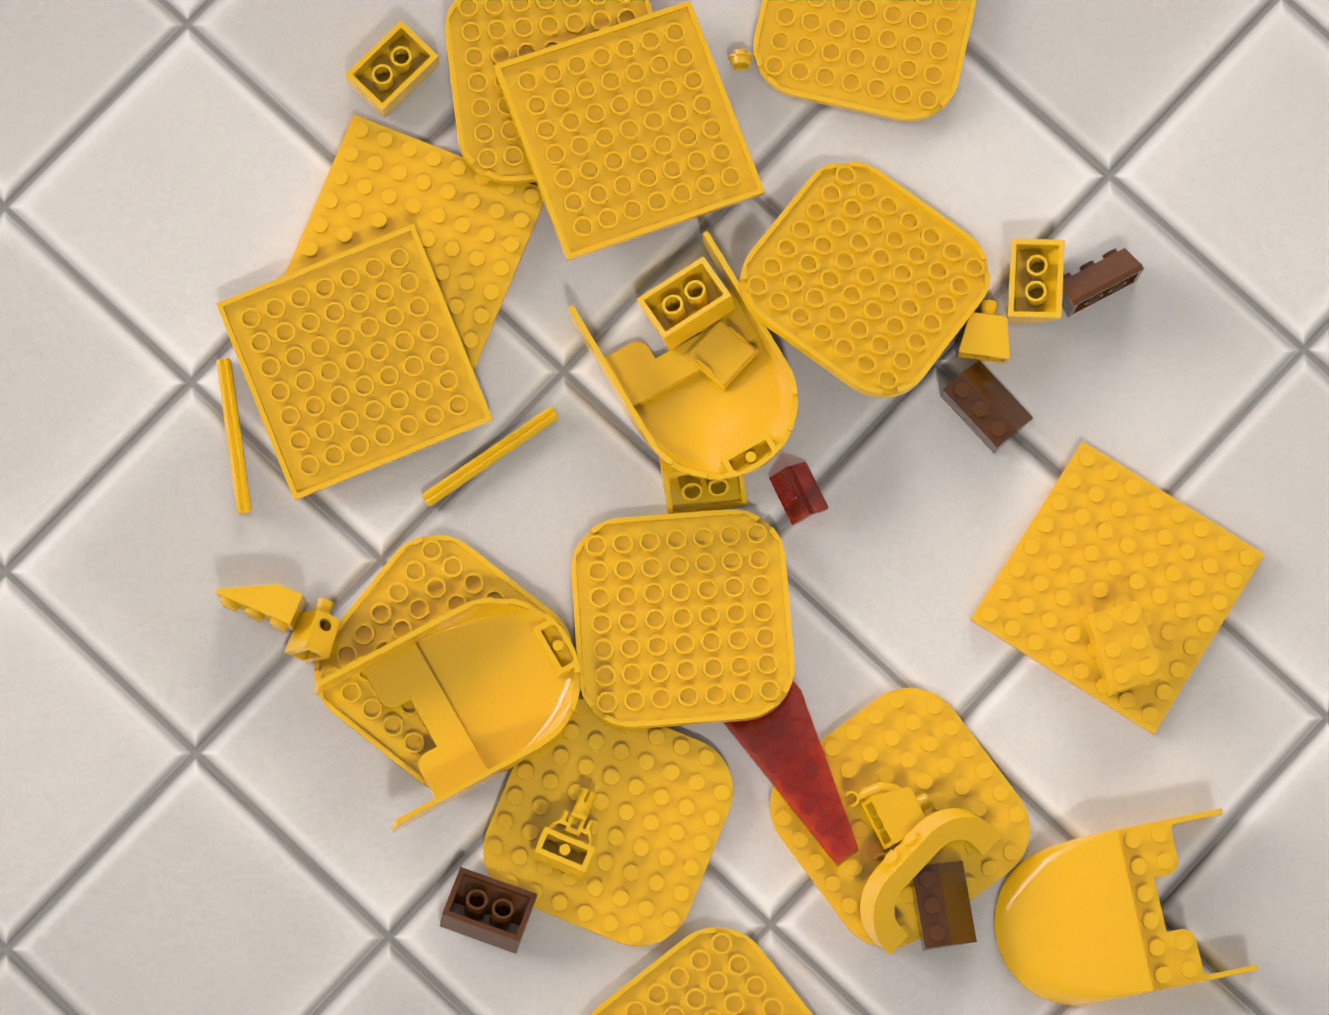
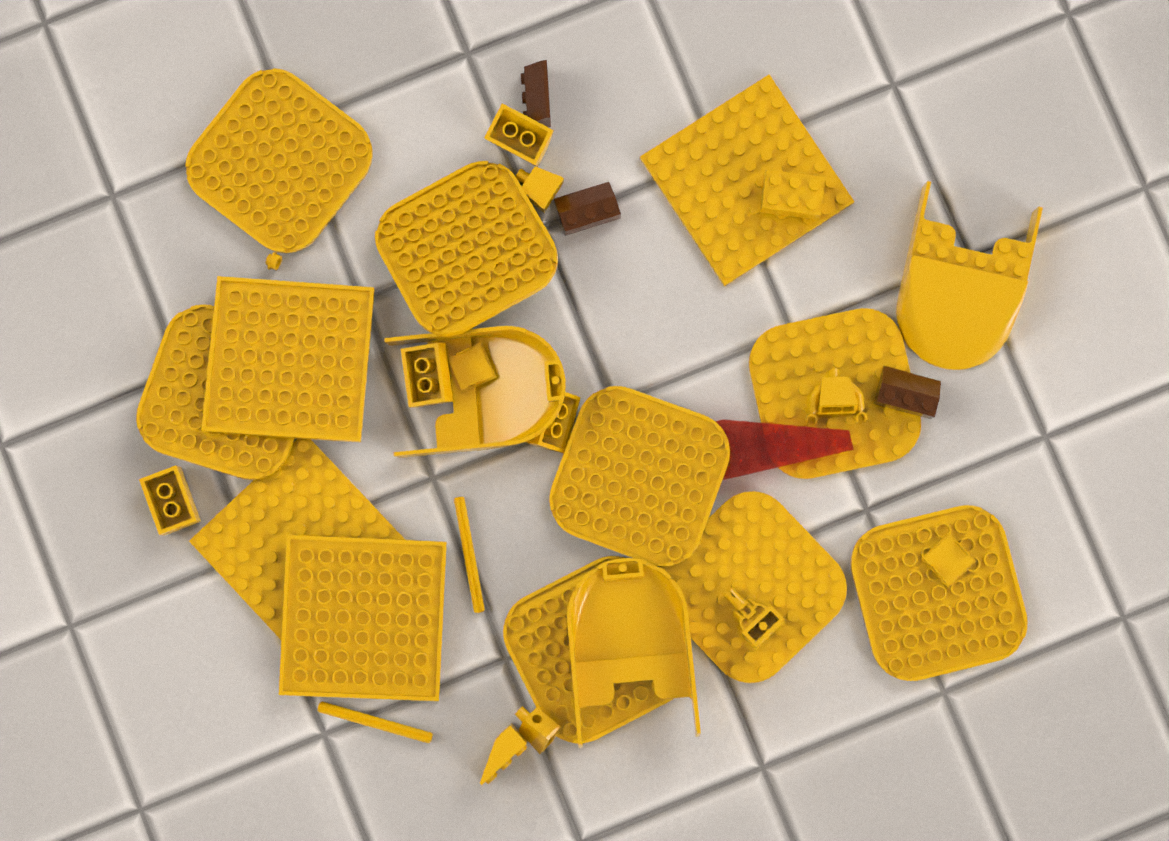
camera: 60 degrees left, 5 degrees up
reddish brown slope [440,867,537,954] -> none
clear red panel [769,462,828,526] -> none
yellow arch [860,808,1002,955] -> none

